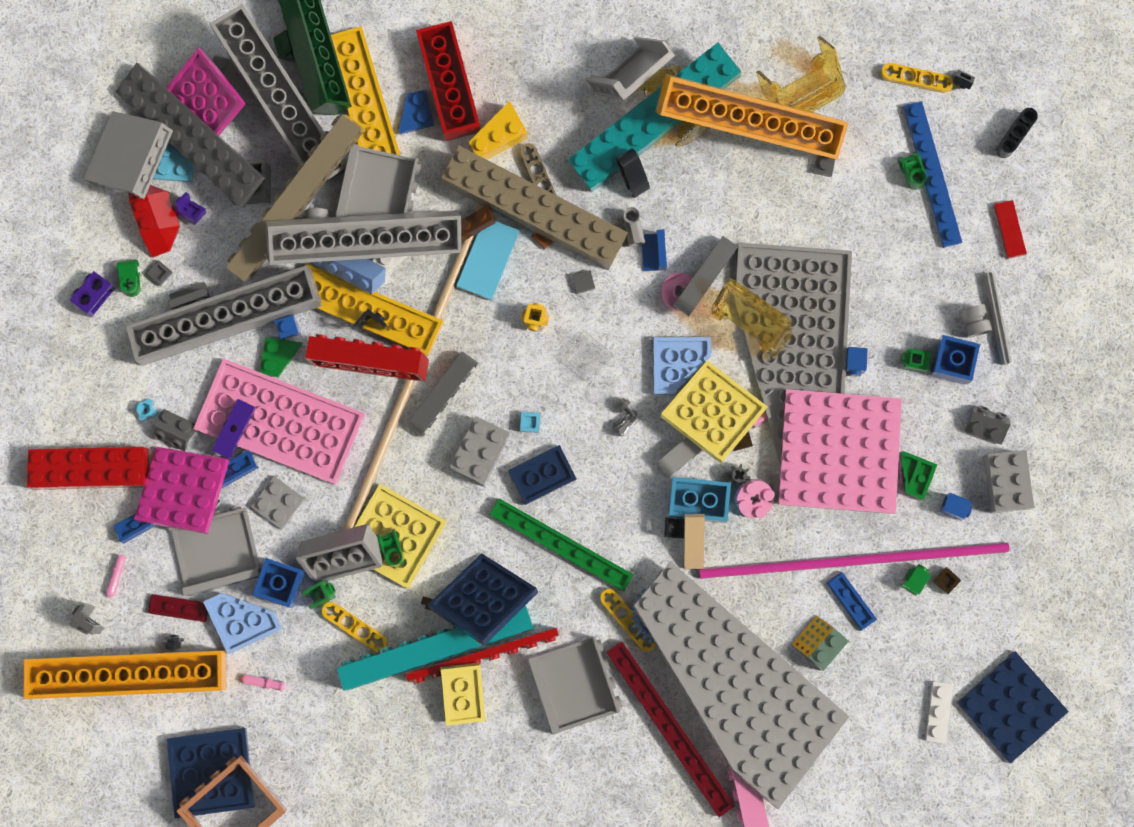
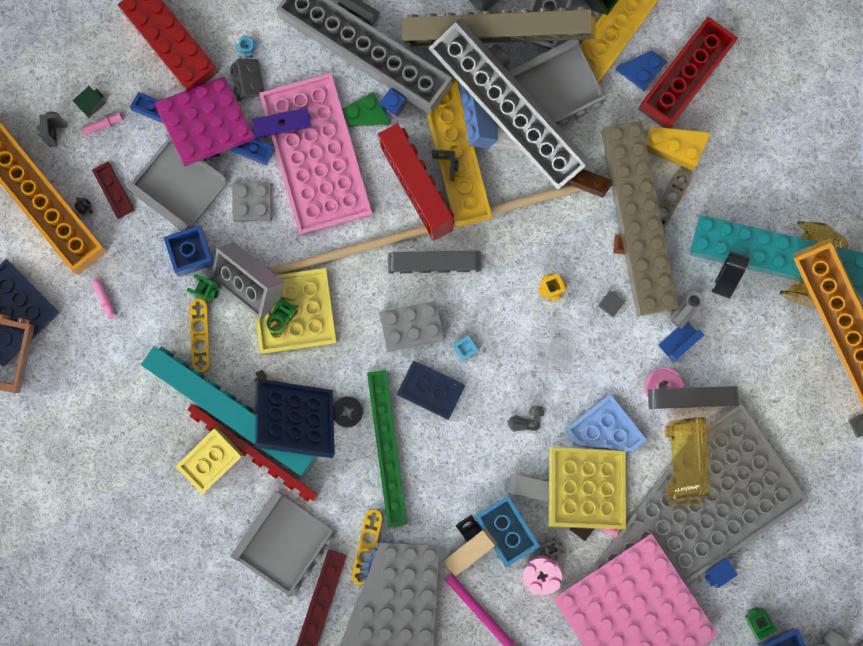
camera: 50 degrees right, 0 degrees up
light blue plate [204,593,282,655] -> none
medium azure piece [457,221,520,301] -> none
light grey panel [586,37,675,100] -> none
none -> dark green brick [72,86,106,118]
none -> black gear [333,396,363,428]

